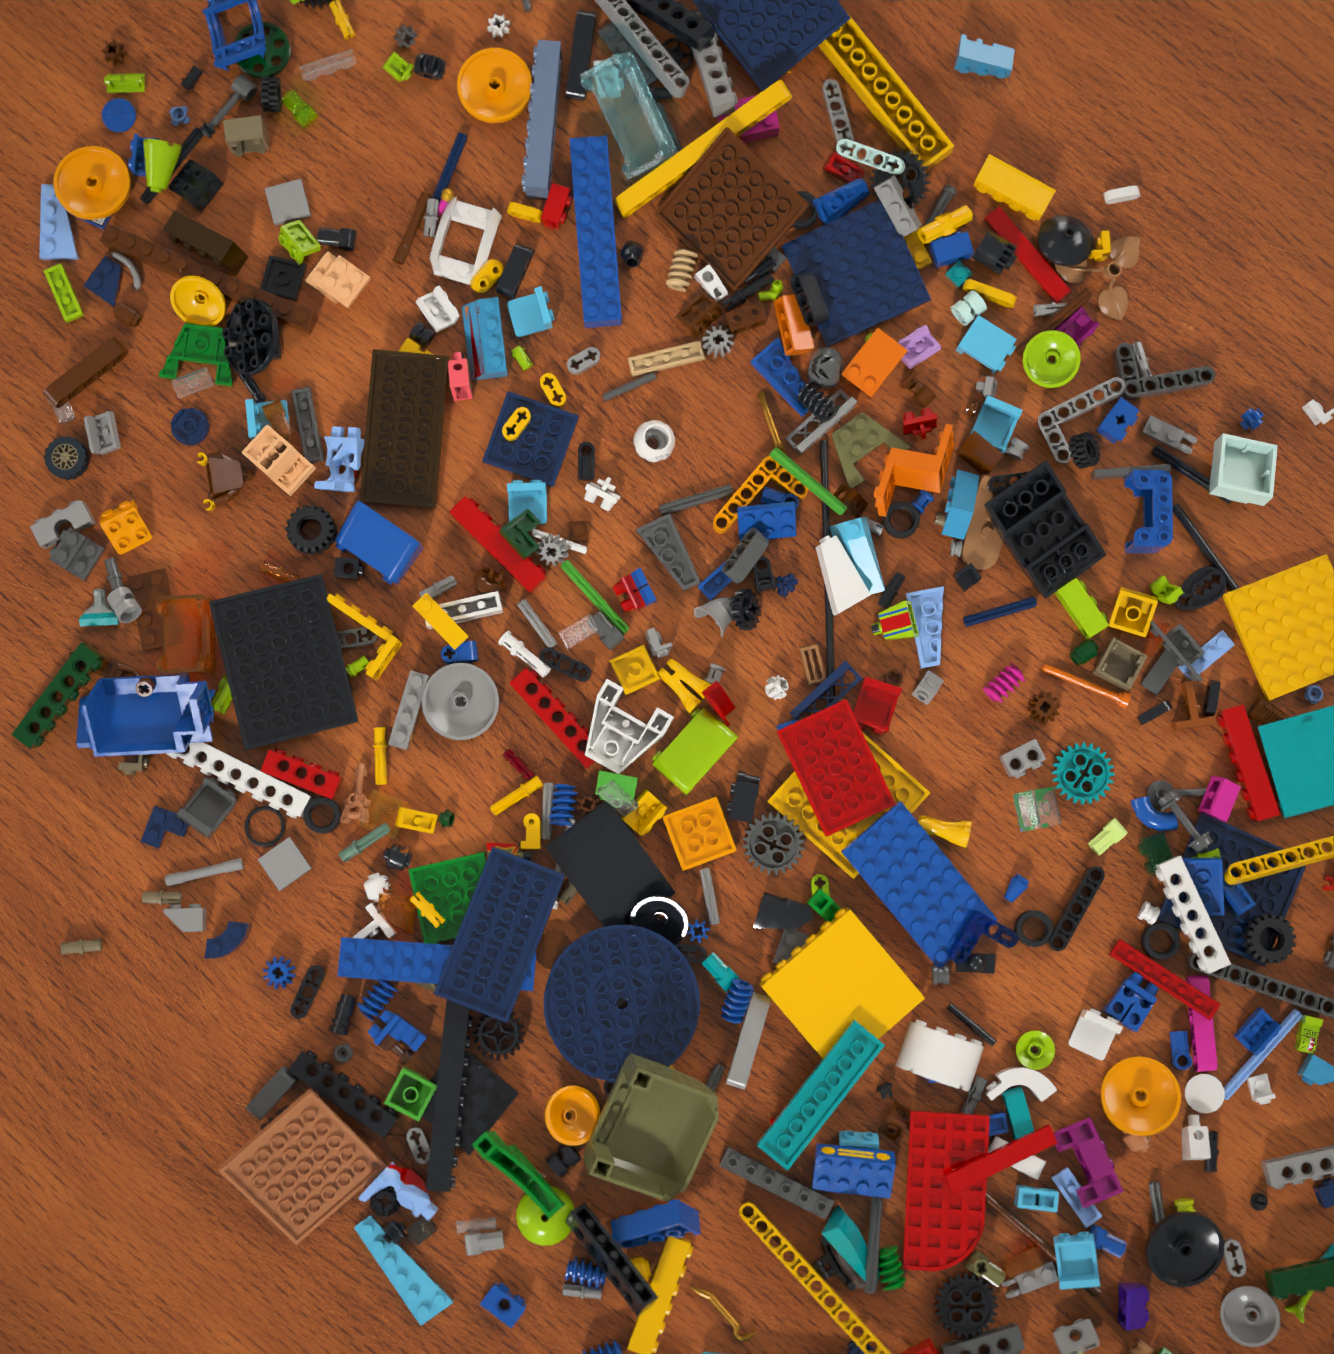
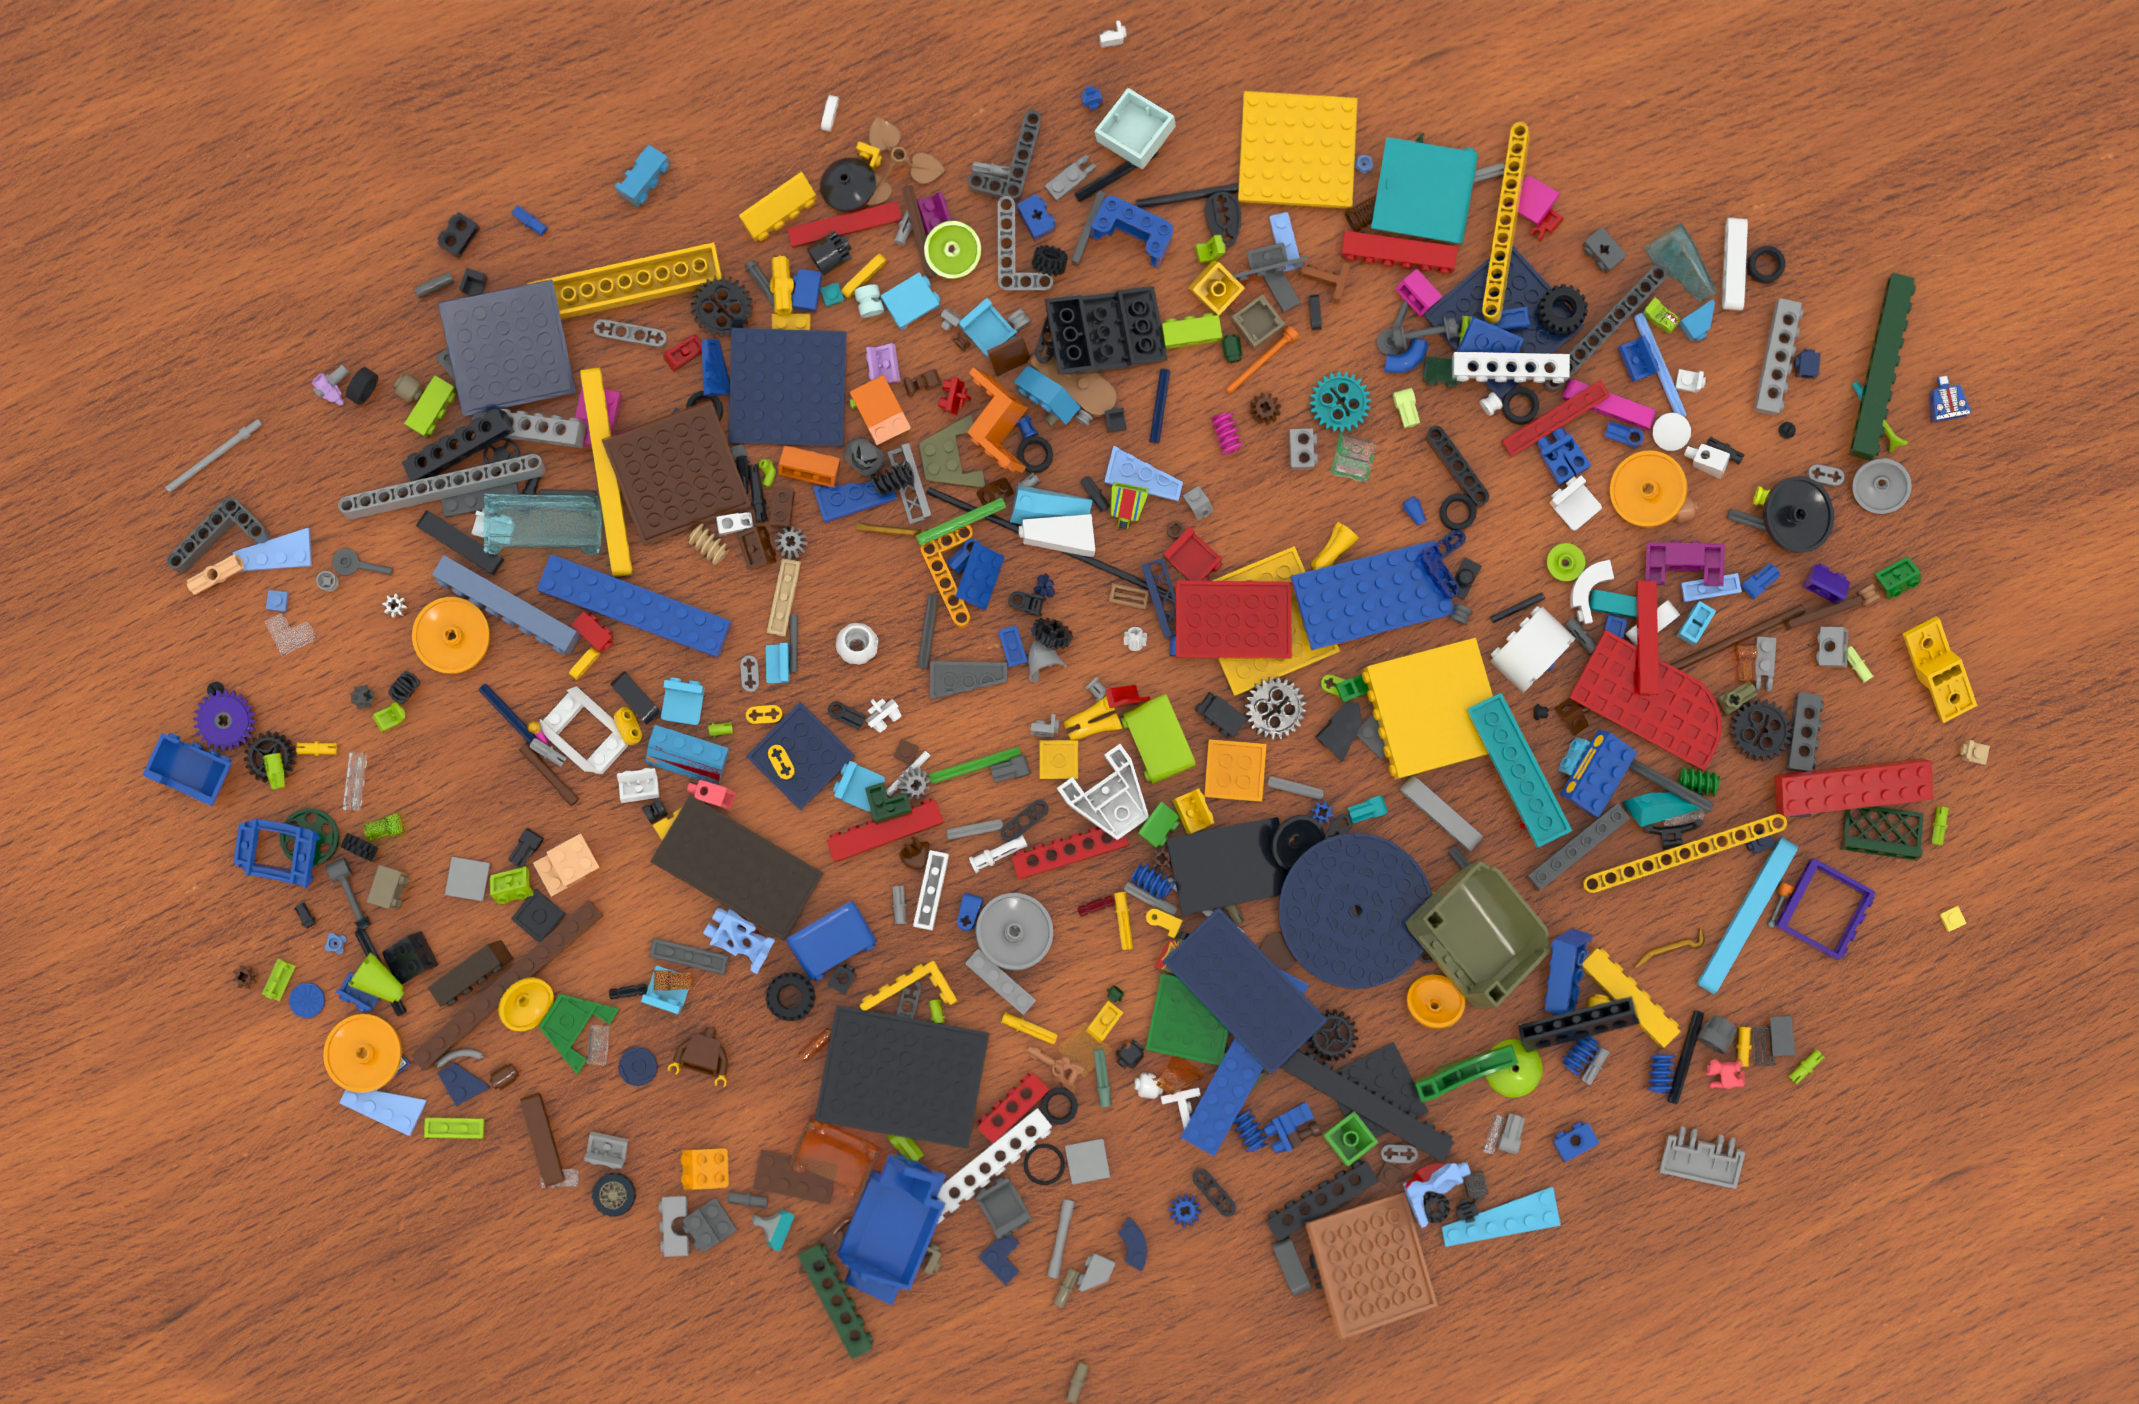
camera: 65 degrees left, 0 degrees up
light grey wheel [107,587,142,623] -> none
bush [135,677,155,697] -> none
black bracket [222,298,281,375] -> none
light nougat bracket [241,425,316,496] -> none
black axle [328,994,356,1036] -> none
dark grey plate [334,1043,353,1063] -> none
yellow pin [410,892,445,929] -> none
yellow slope [413,593,469,650] -> none
black wheel [545,1143,582,1178] -> none
clear plate [558,614,599,649] -> none
clear plate [597,780,639,816] -> none
red hips [612,568,657,612] -> none
black rock [621,240,644,268] -> none
blue piece [721,978,754,1023] -> none
dark grey beam [722,528,769,583] -> none
black beam [791,271,829,326] -> none
light aqua beam [836,139,905,175] -> none
light grey arch [874,175,922,237] -> none
medium azure panel [1054,1232,1100,1289] -> none
black beam [1203,680,1221,717] -> none
none -> medium azure panel [766,643,790,684]

